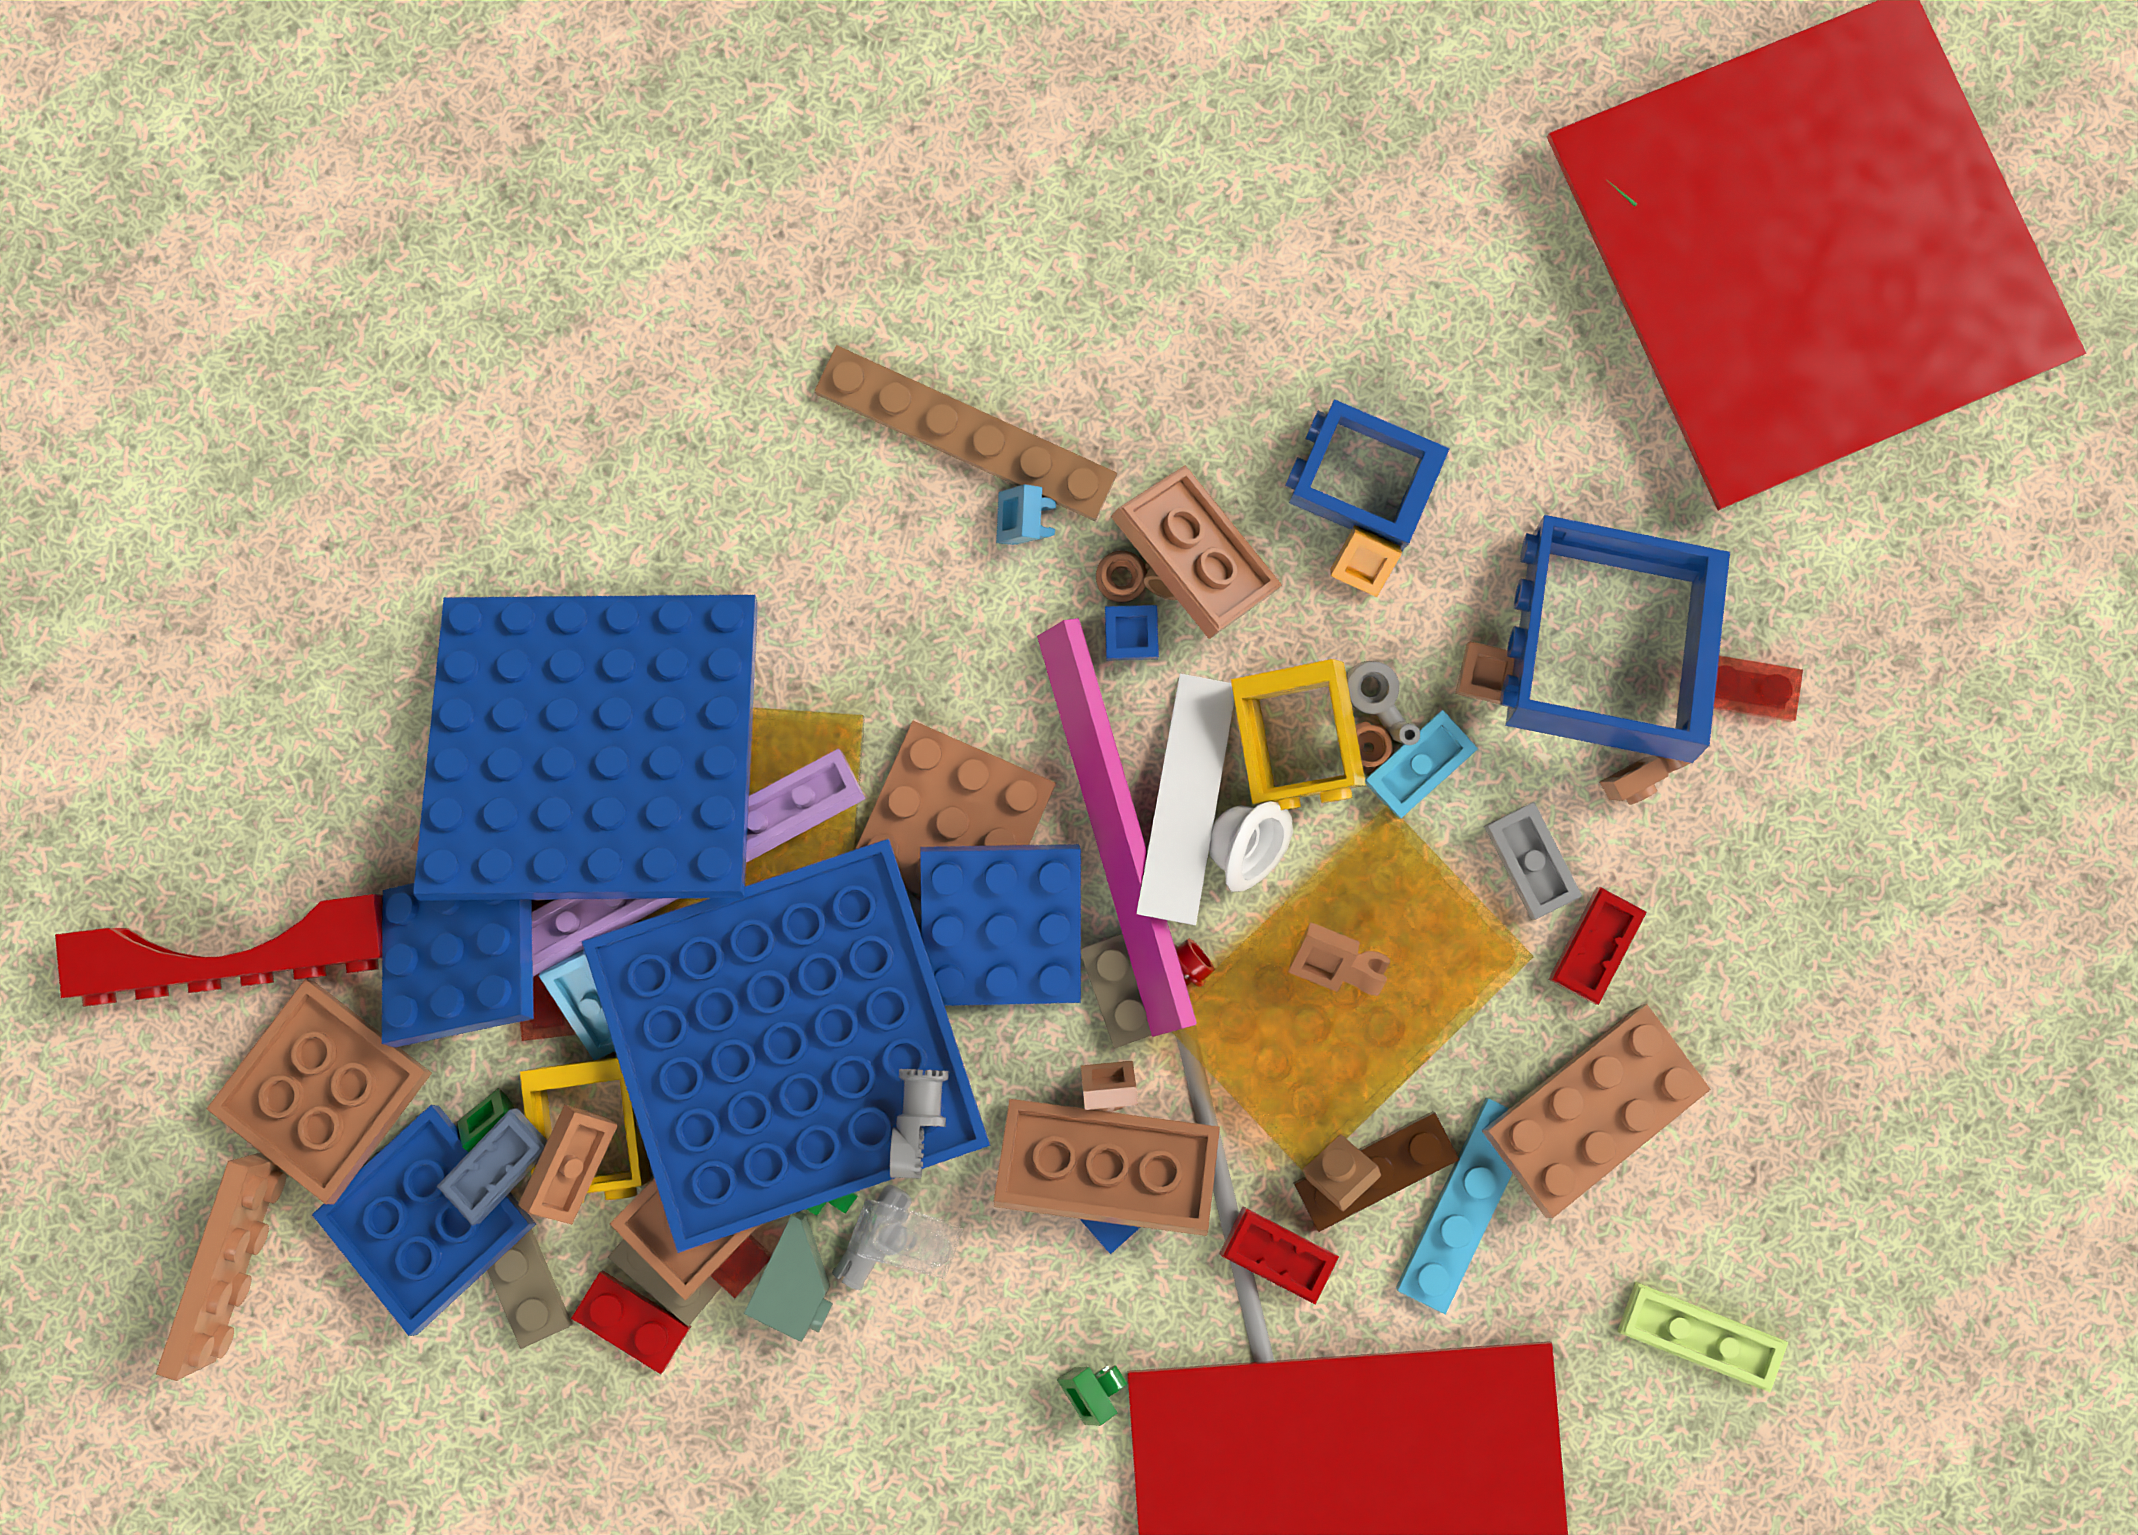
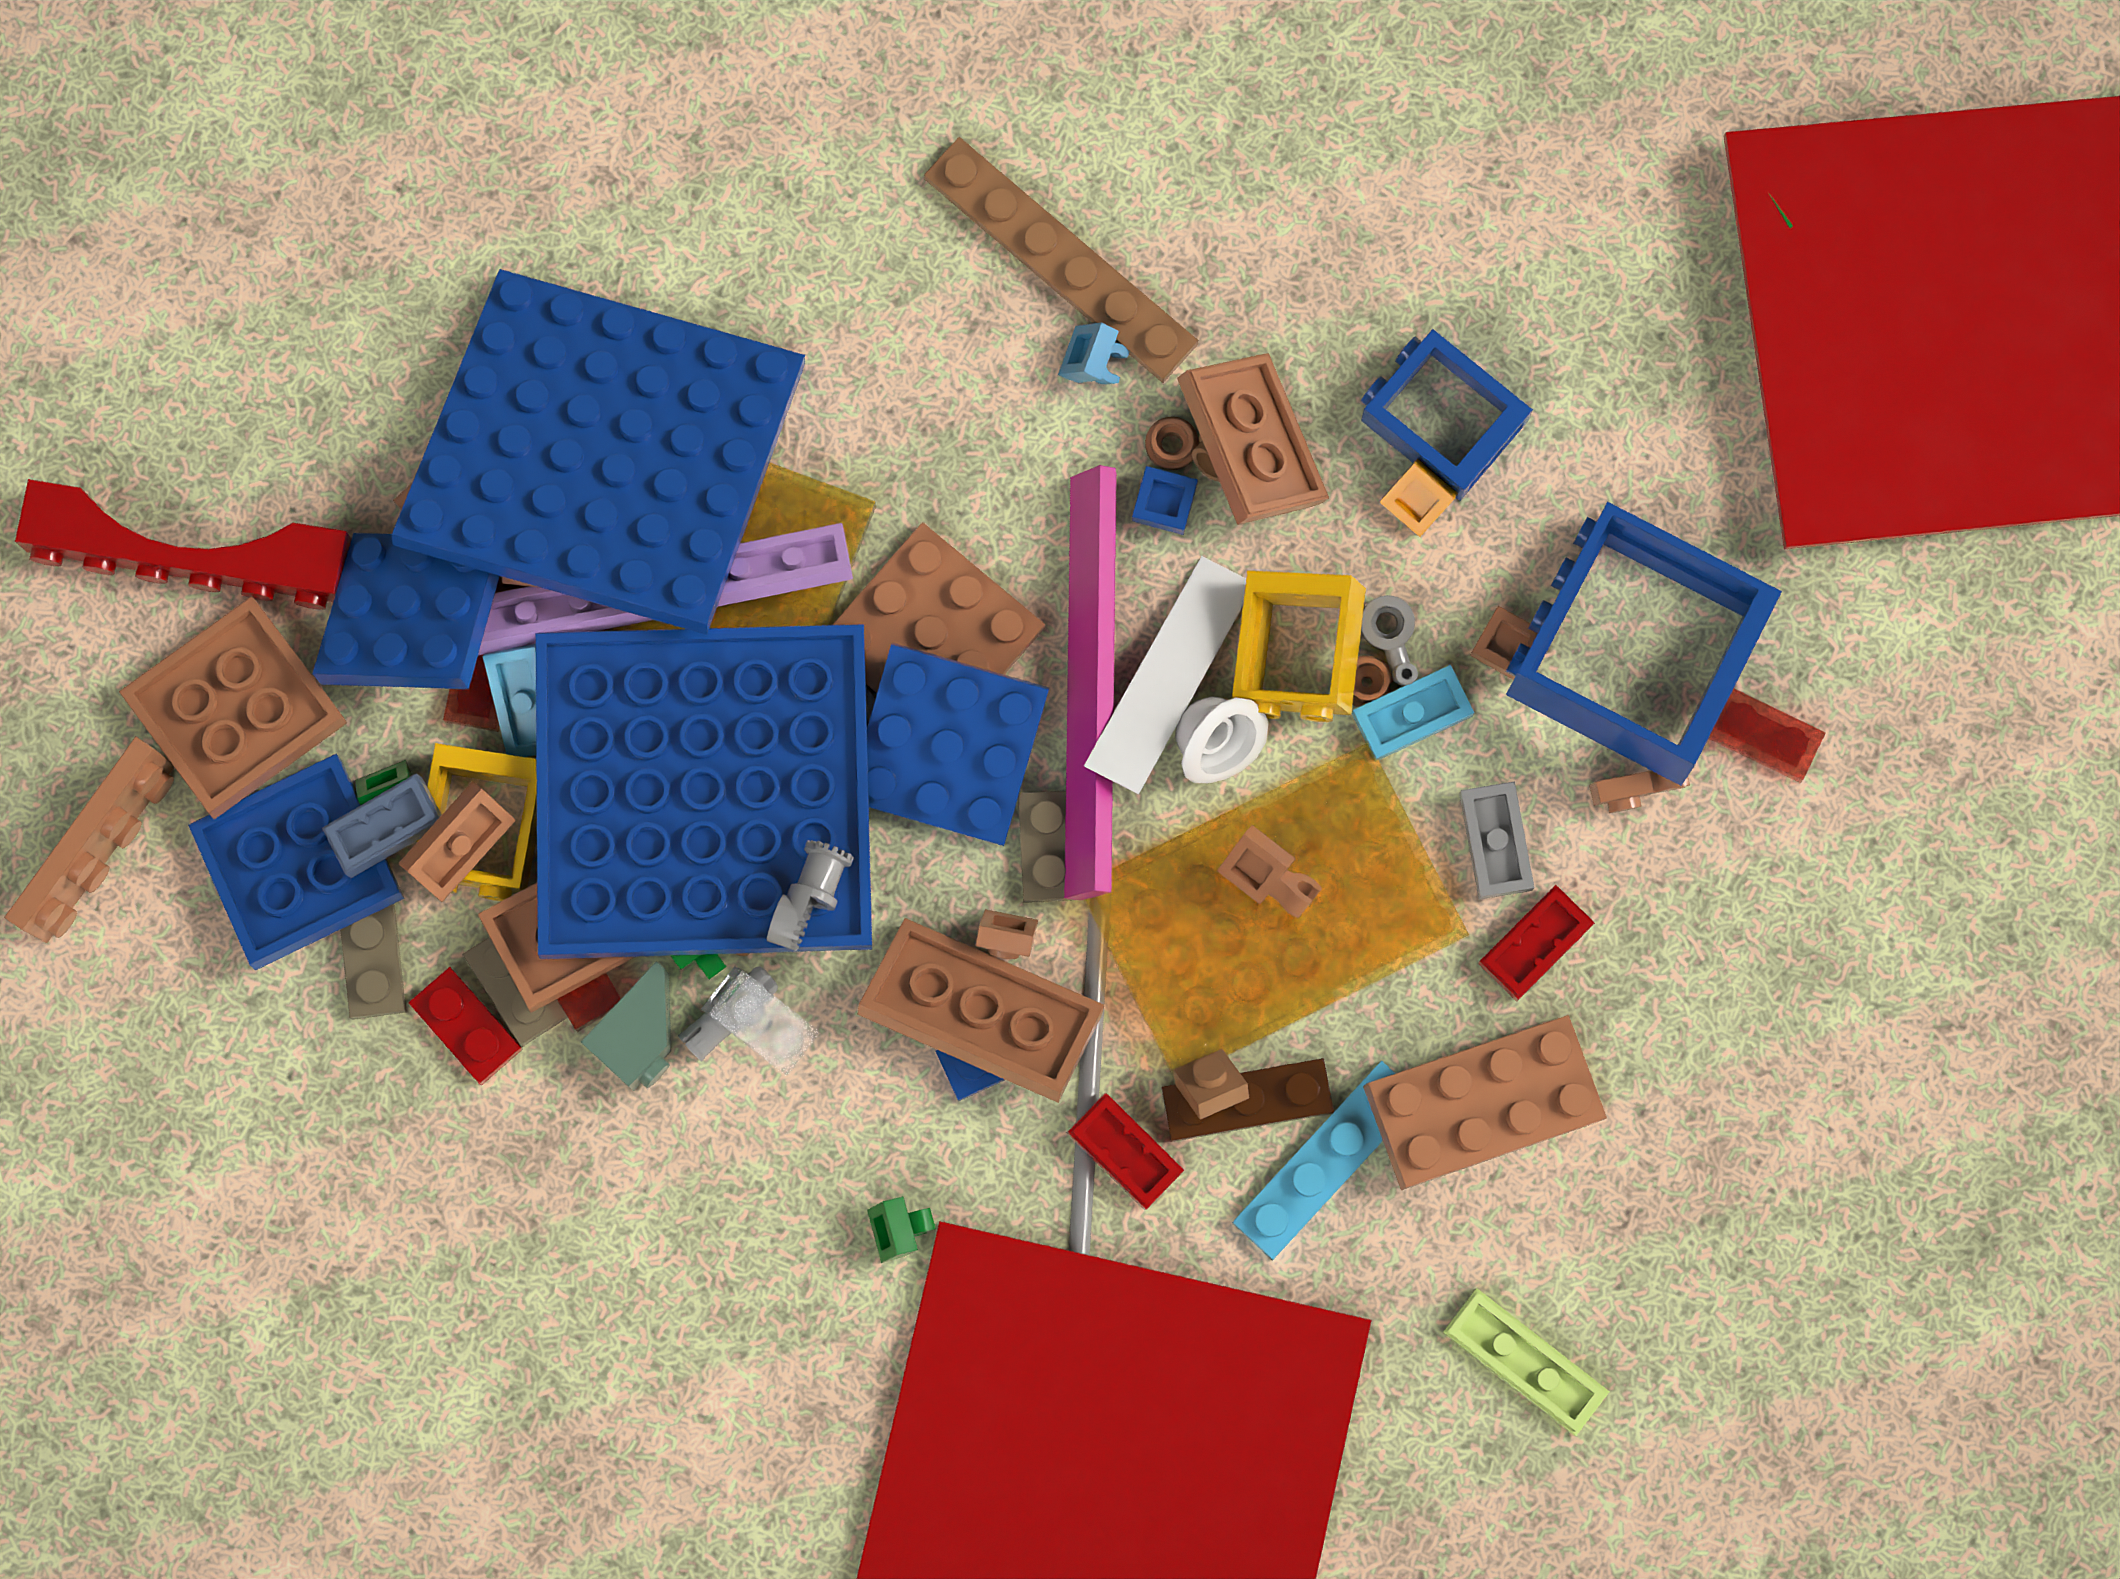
camera: 20 degrees right, 5 degrees down
red plate [1174,938,1215,987] -> none

